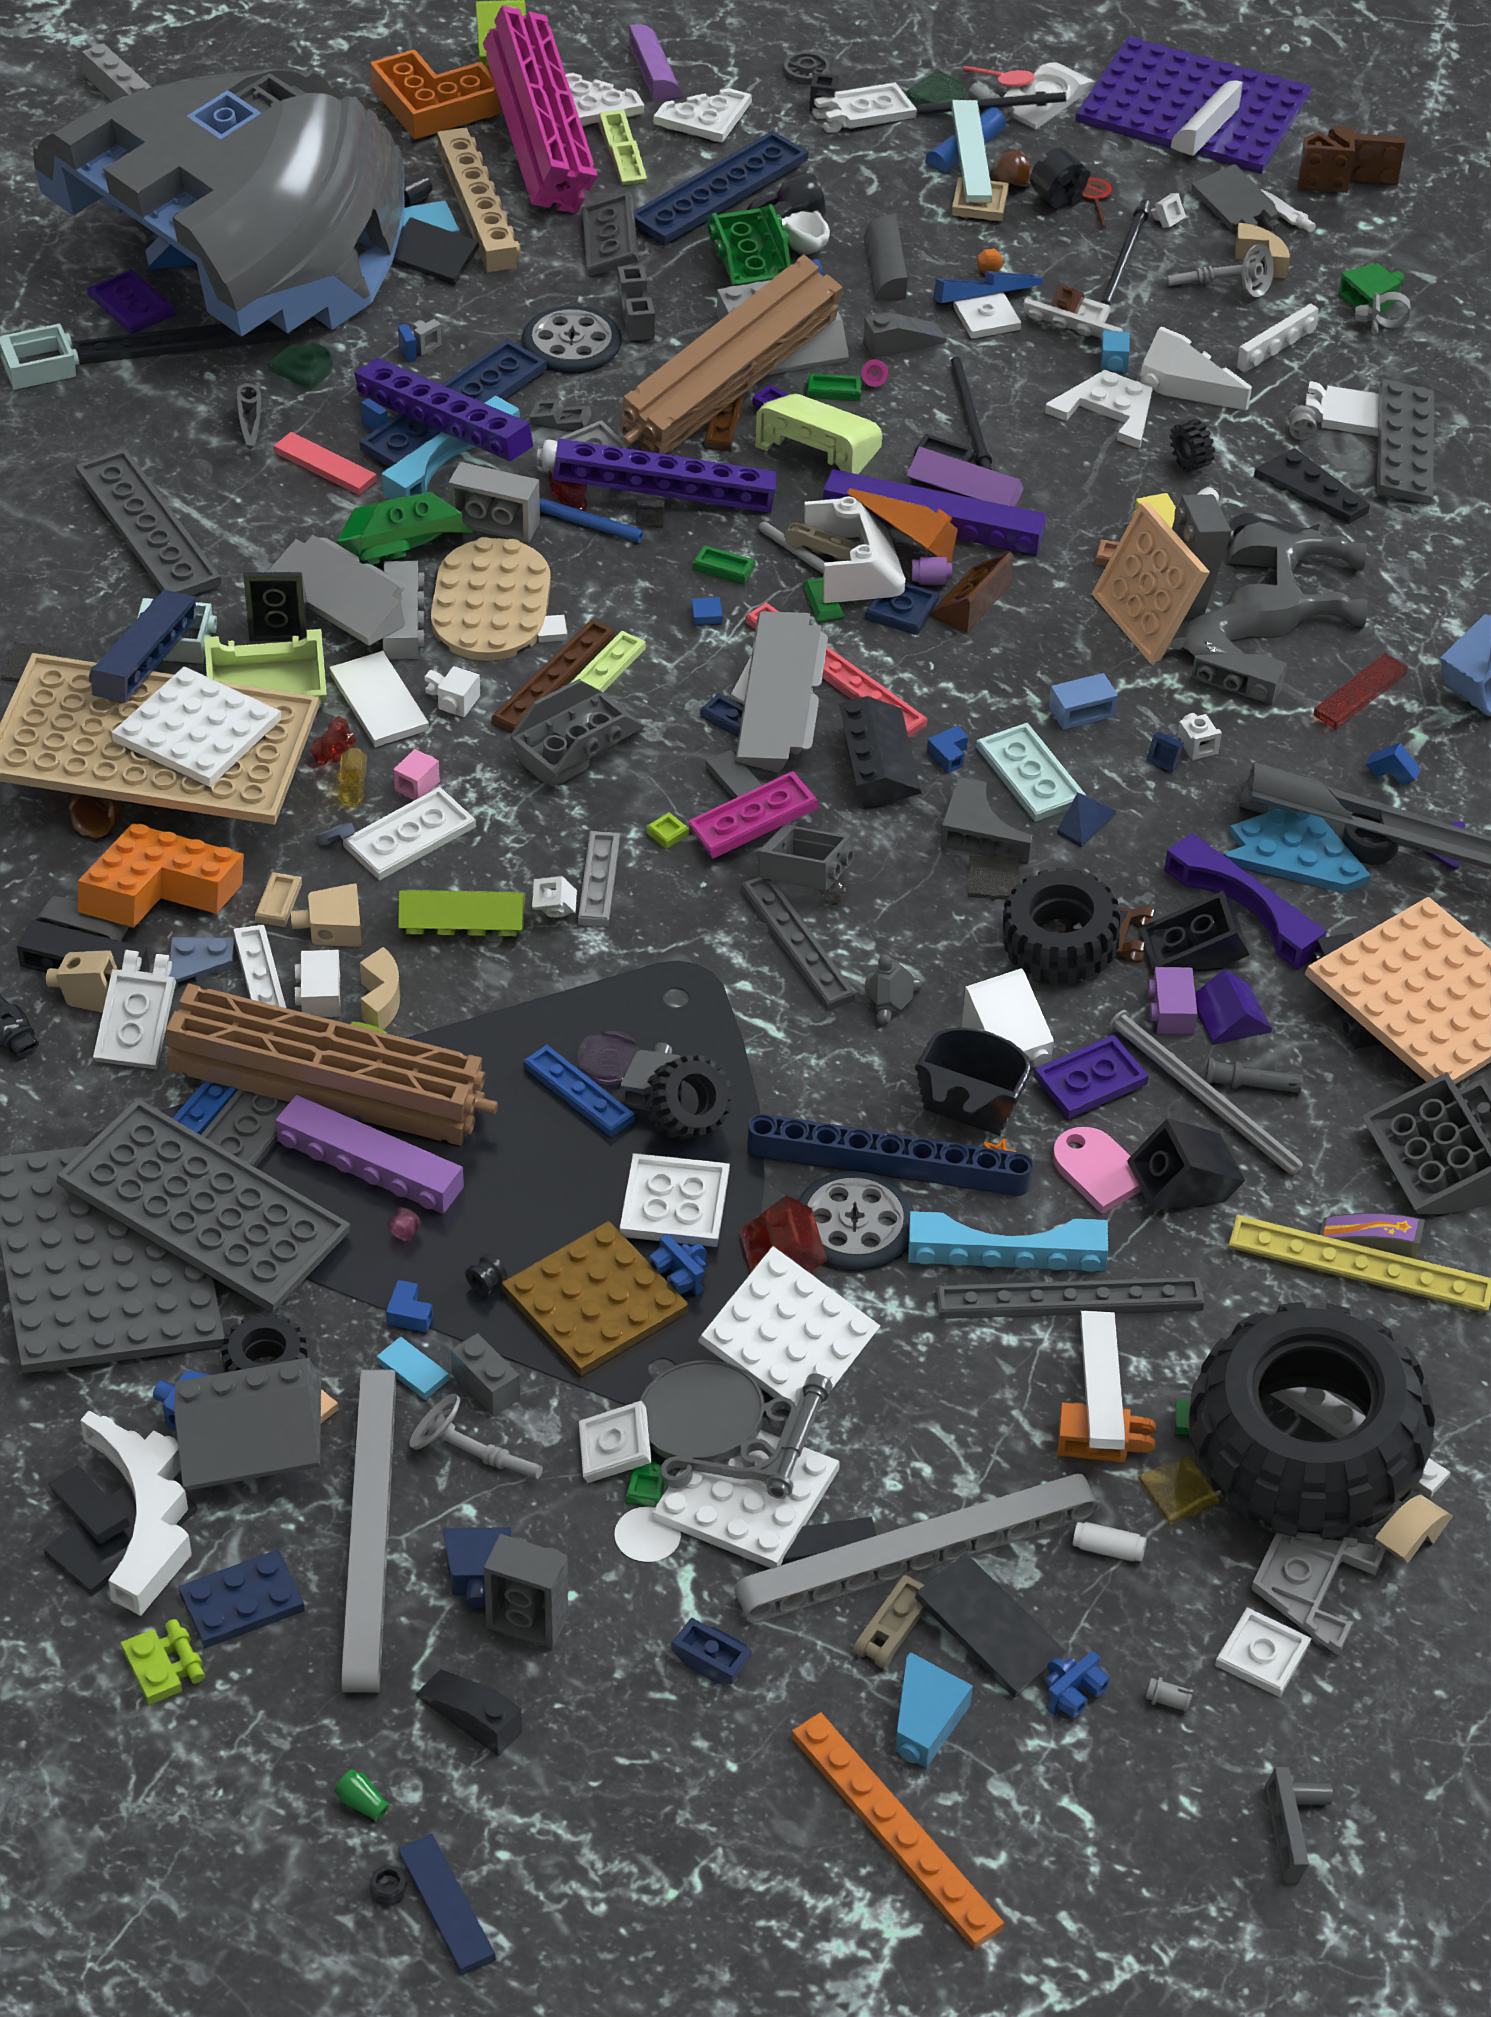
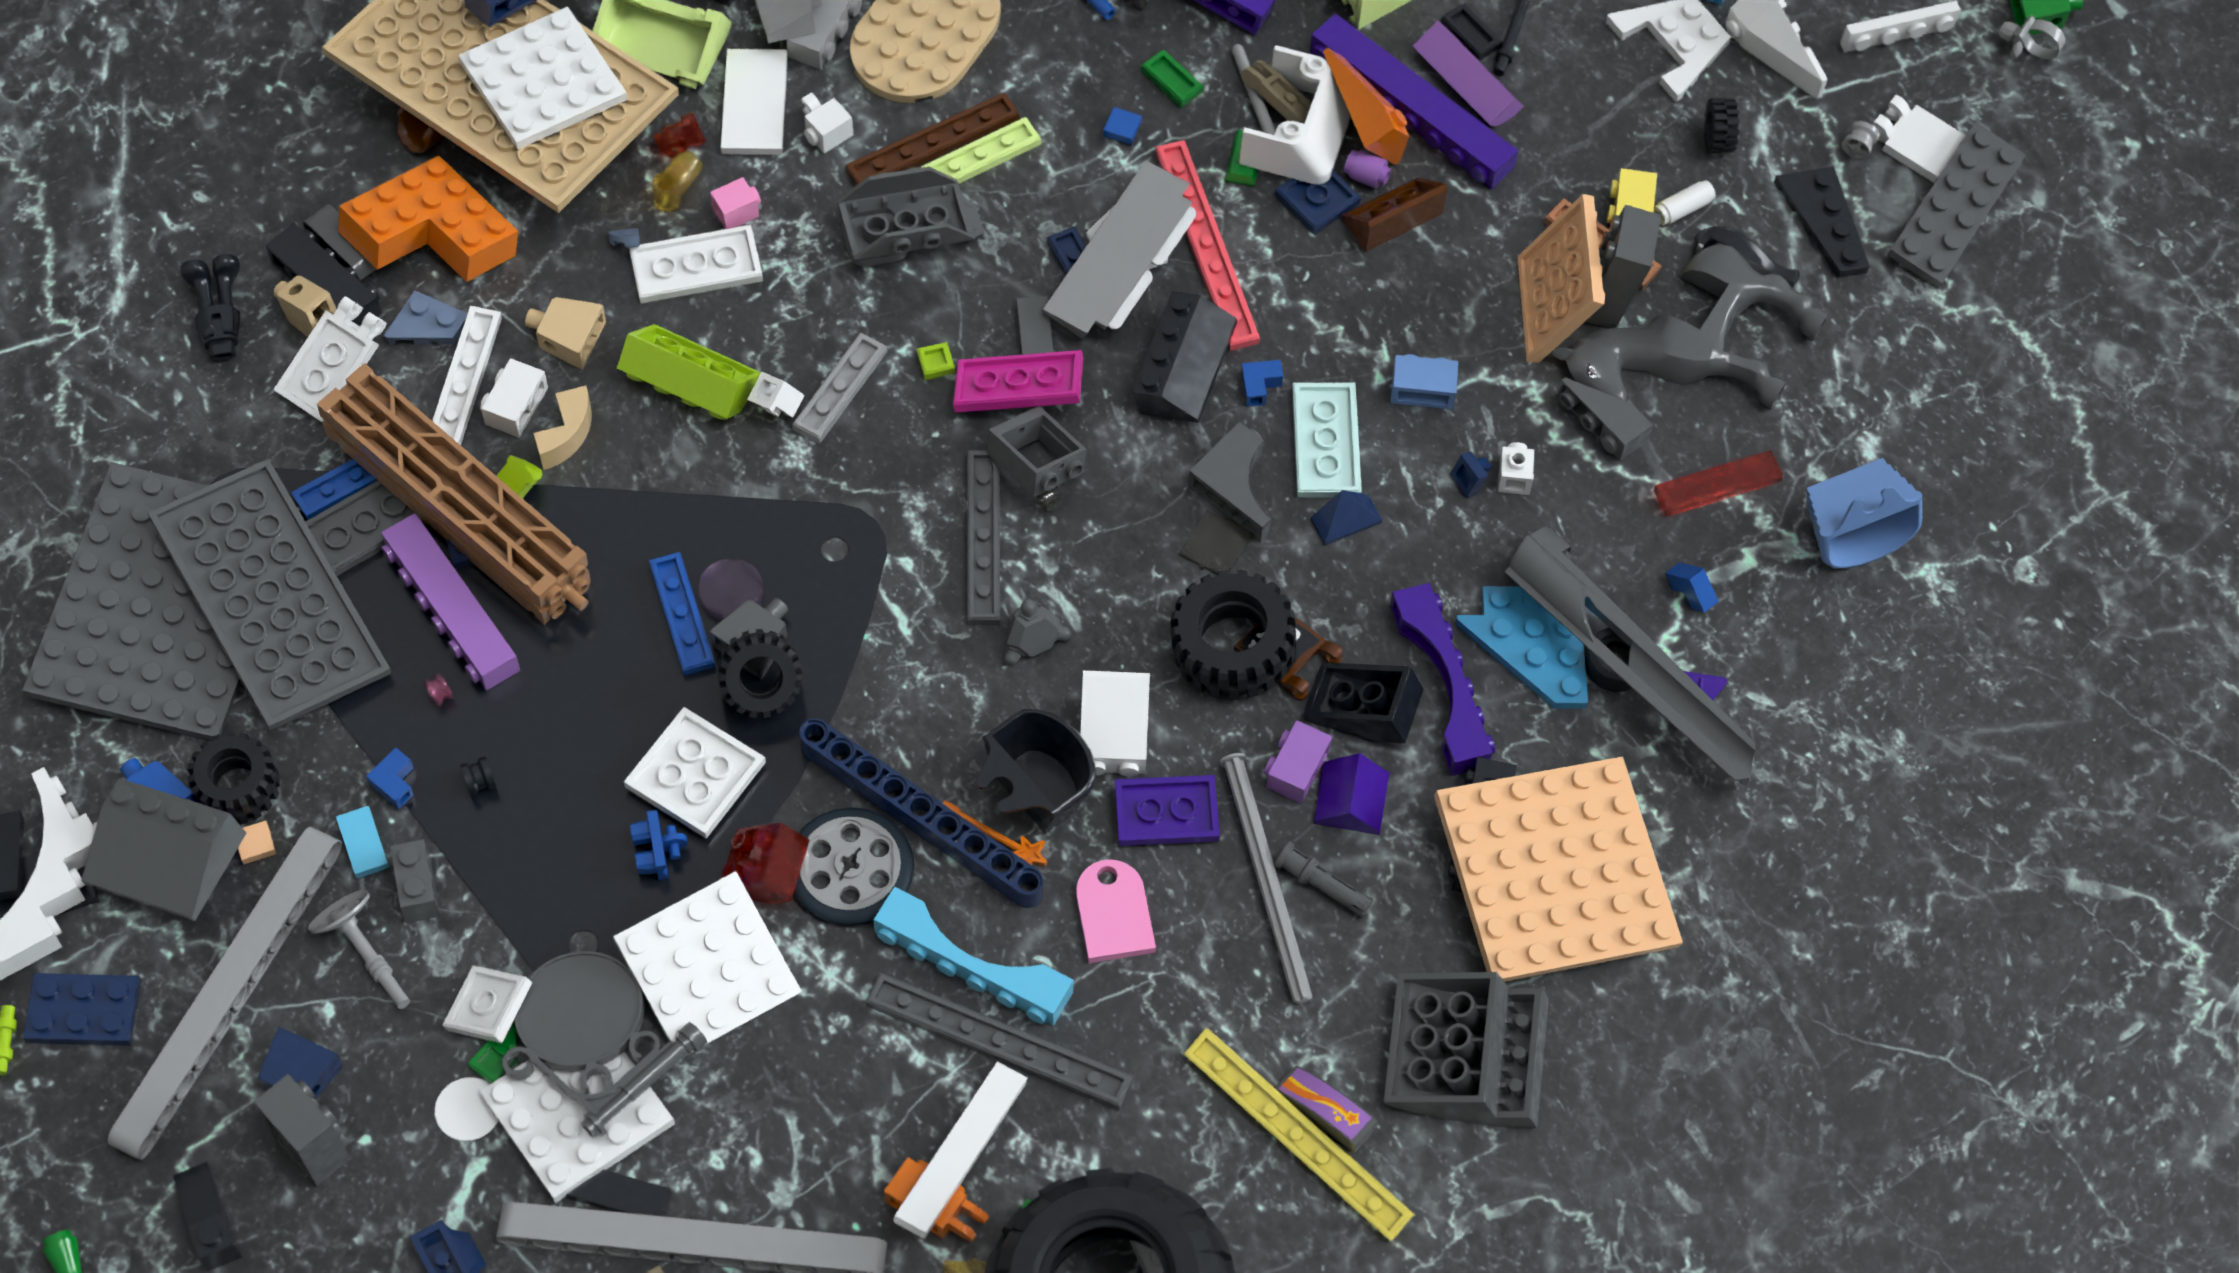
camera: 25 degrees right, 15 degrees up
tan tile [255,872,302,927] -> none
pearl gold plate [502,1221,689,1376] -> none
white tile [538,615,567,642] -> none
black slope [1127,1118,1245,1210] -> none

